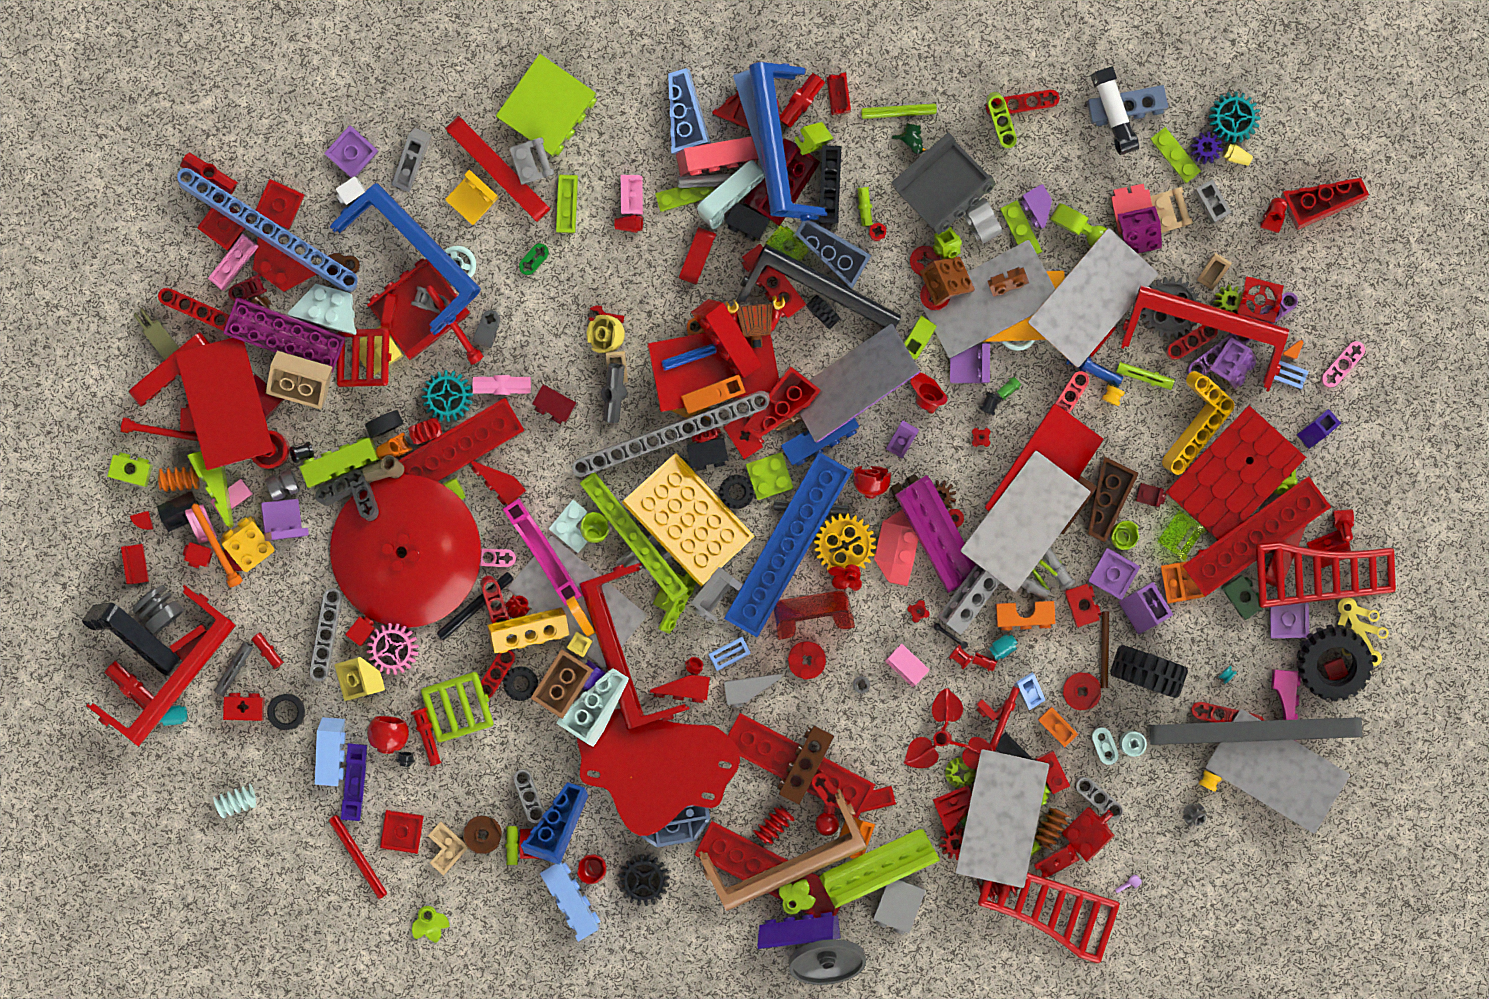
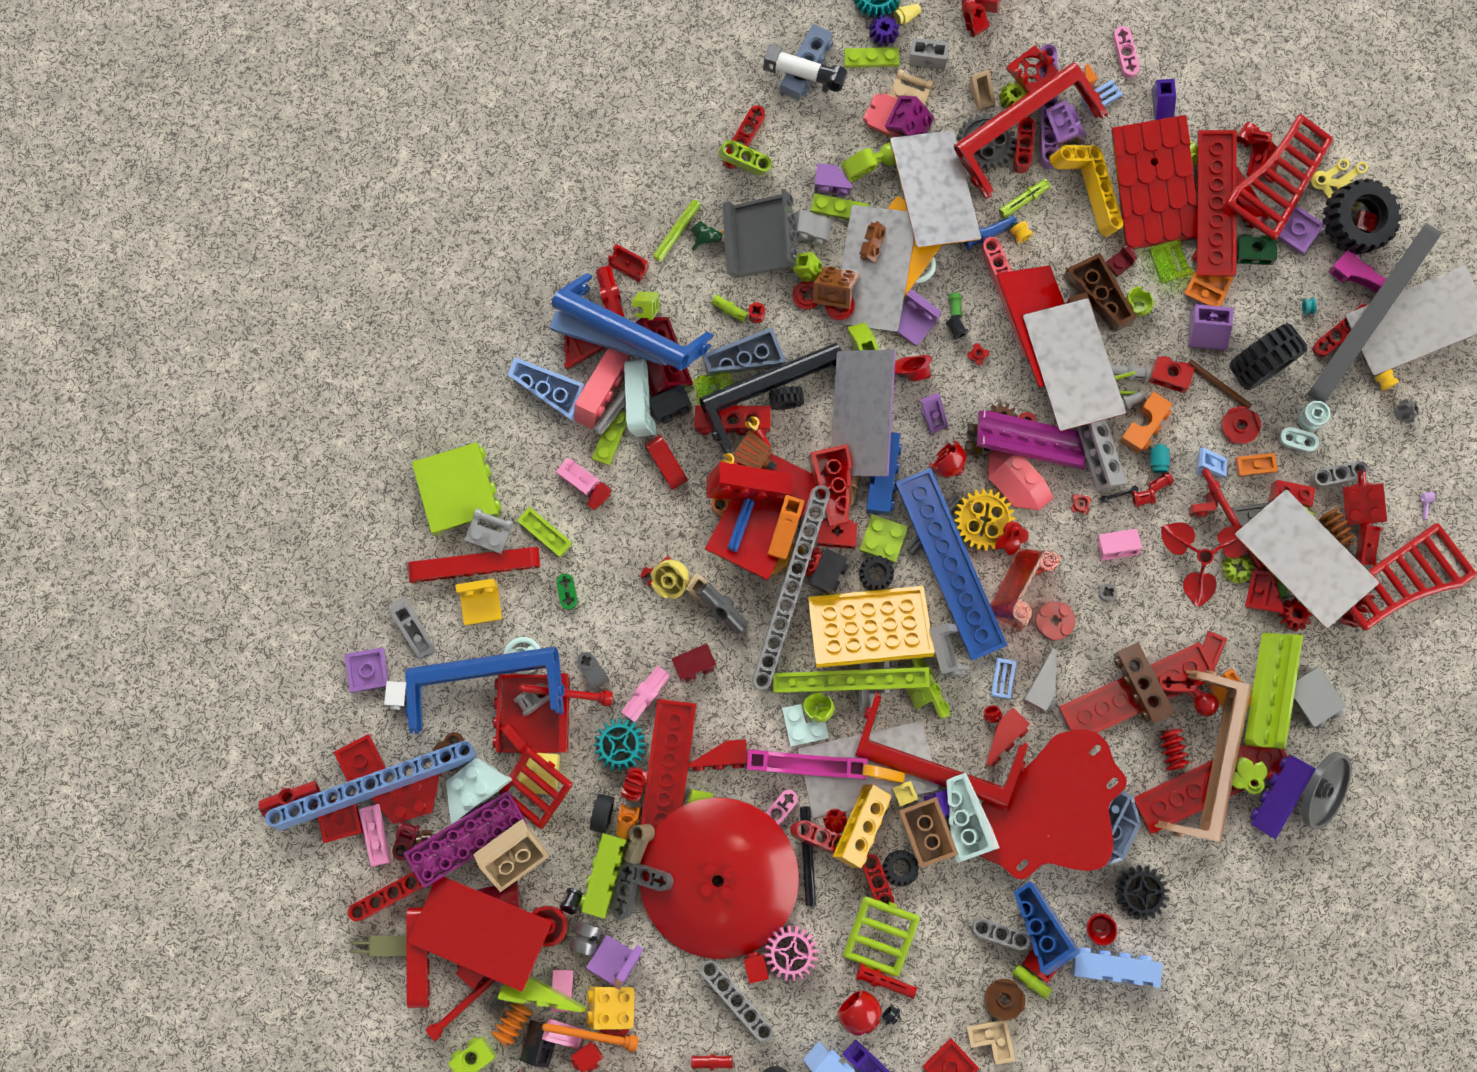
camera: 50 degrees left, 10 degrees down
light yellow slope [334,657,385,701] -> none
black brick [819,145,842,225] -> none
medium lavender plate [1088,548,1140,600] -> none

